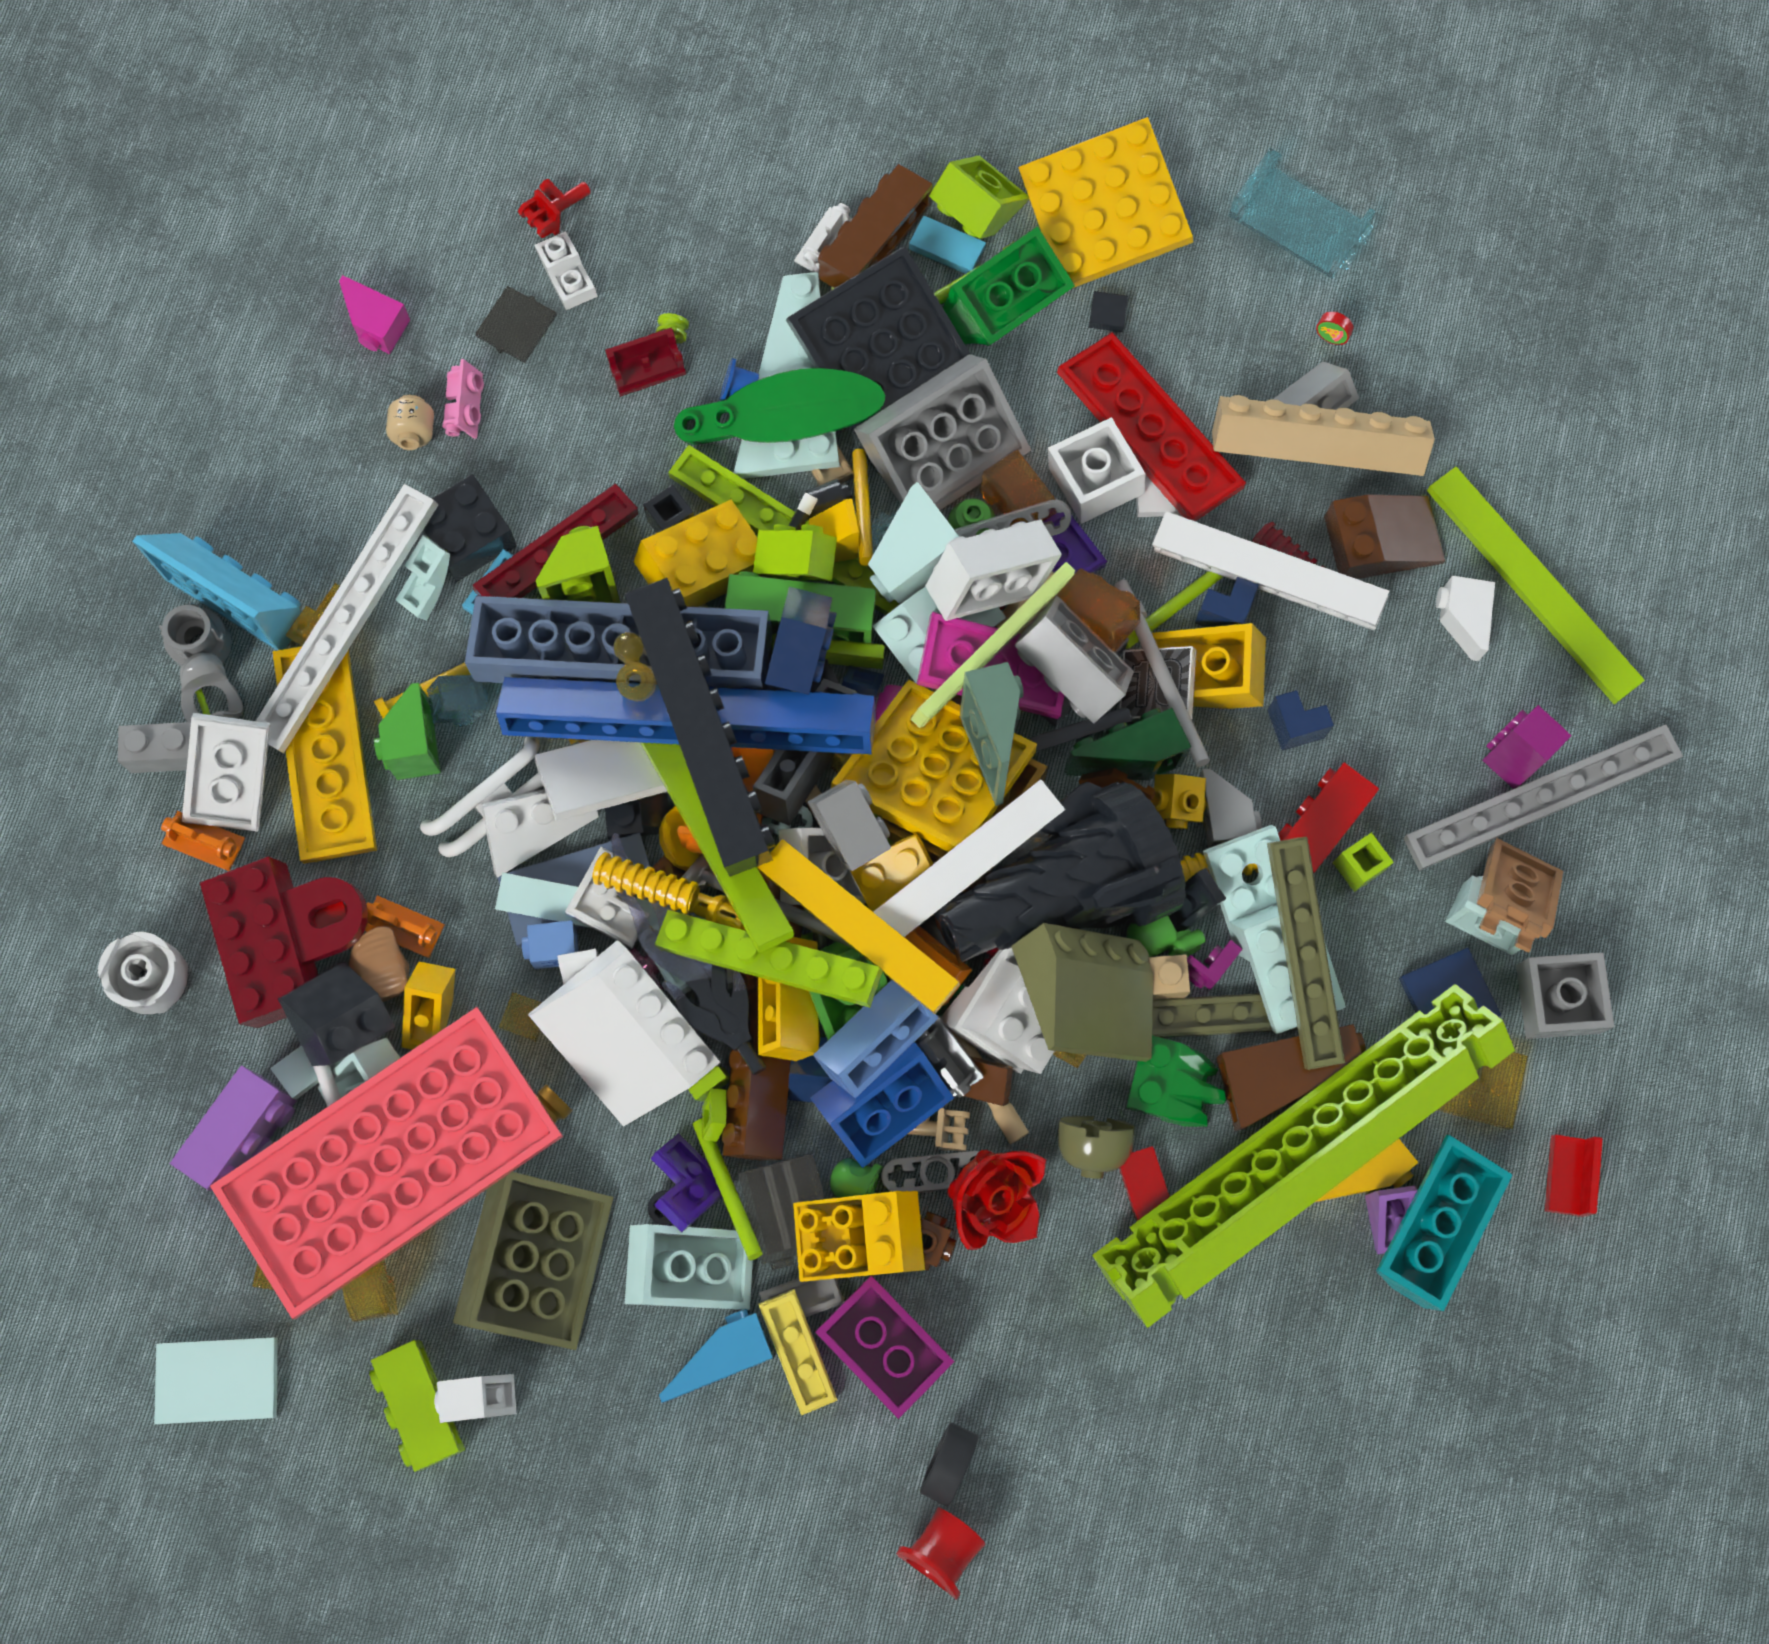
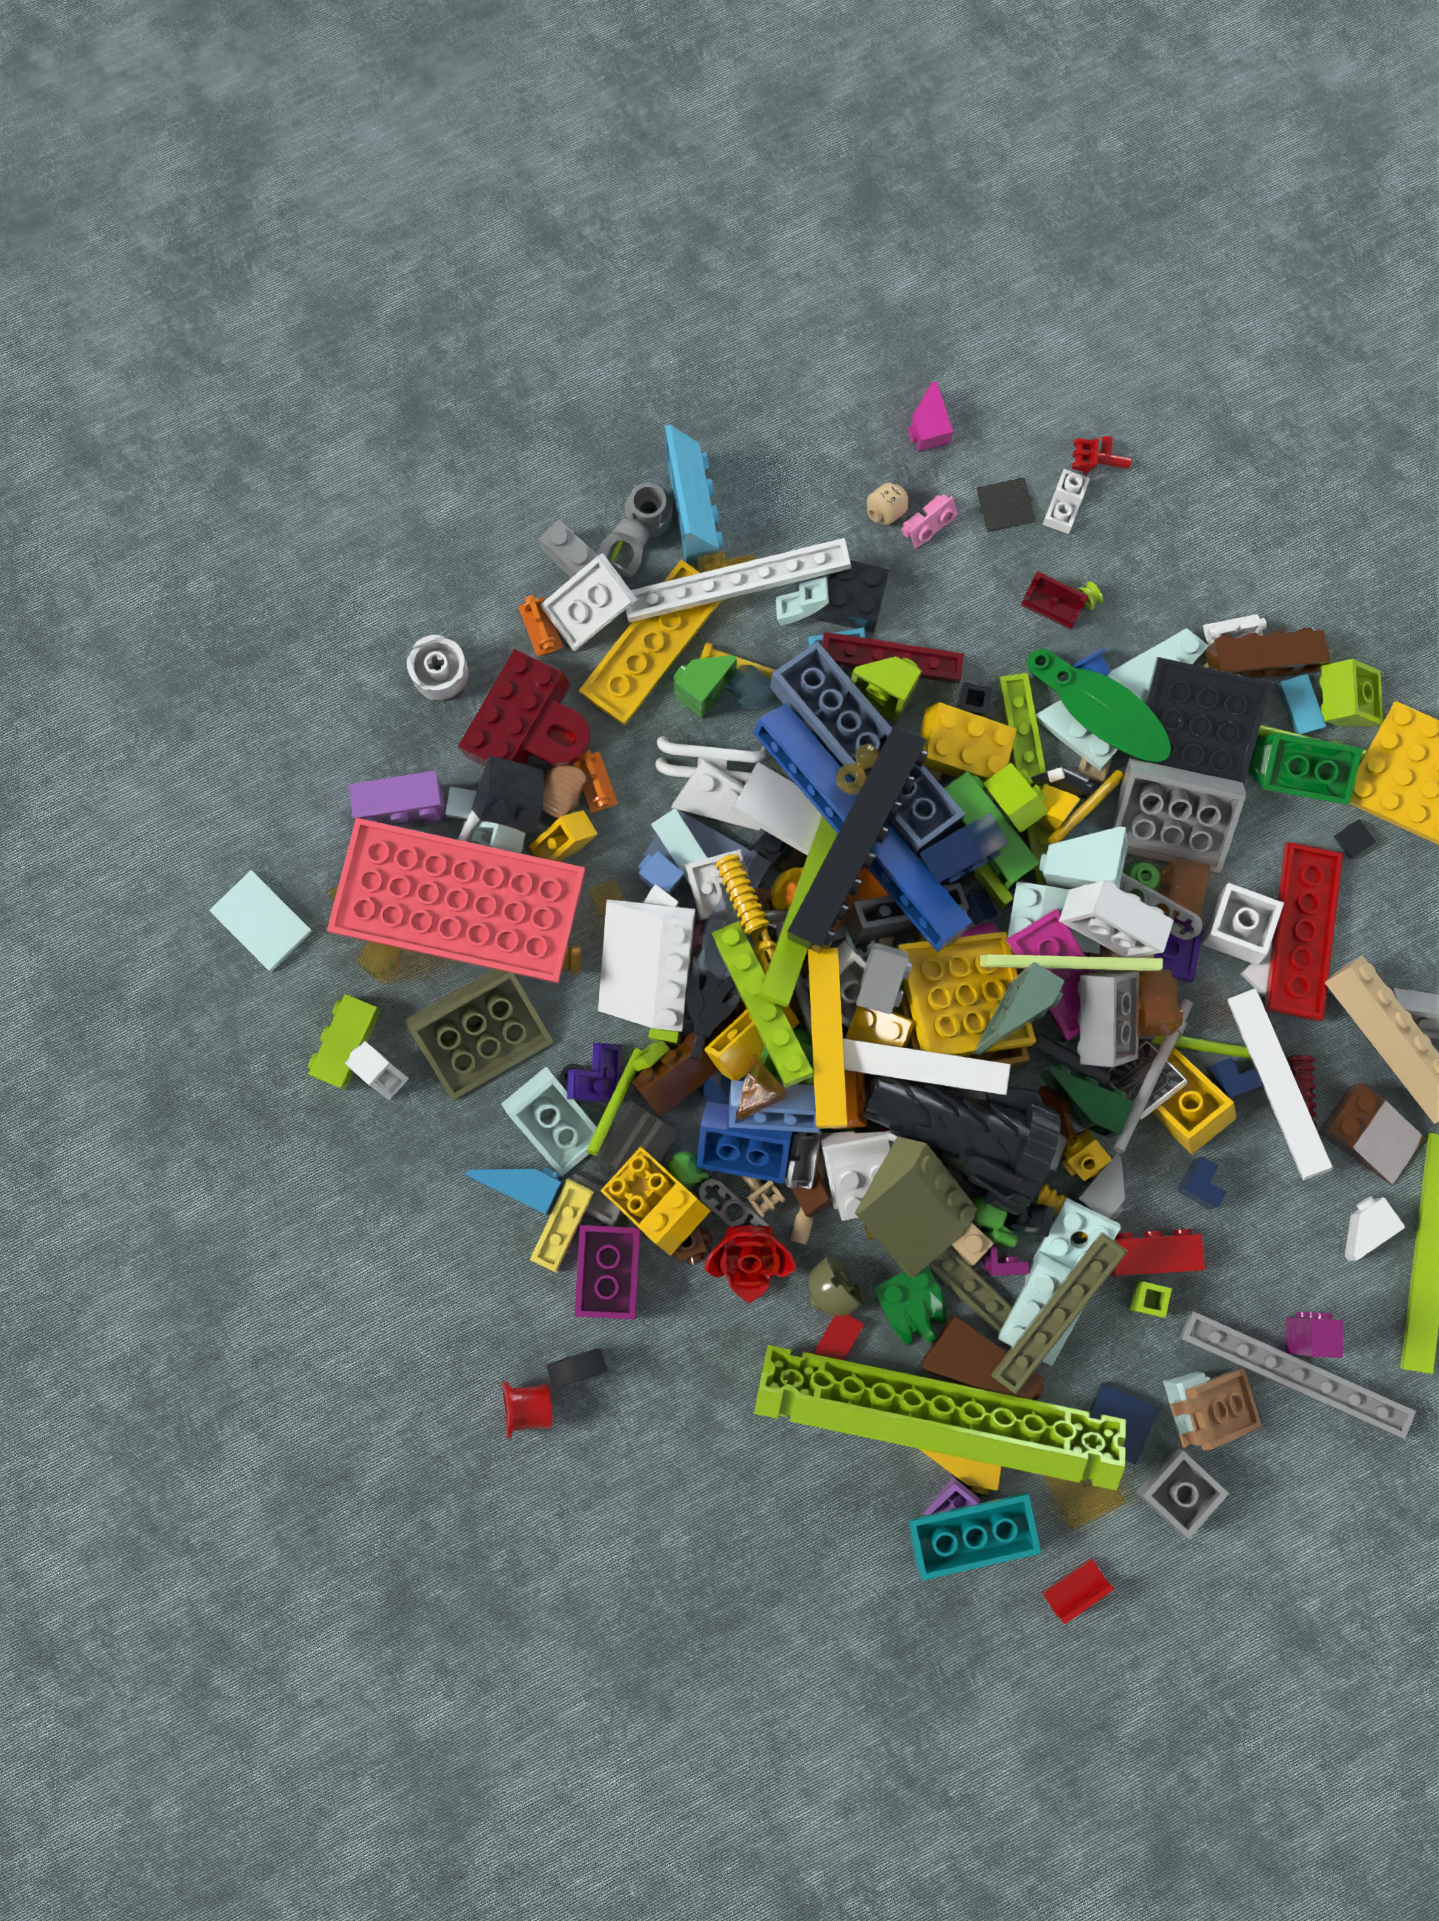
camera: 50 degrees right, 5 degrees up
none -> clear orange tile [736,1054,786,1120]

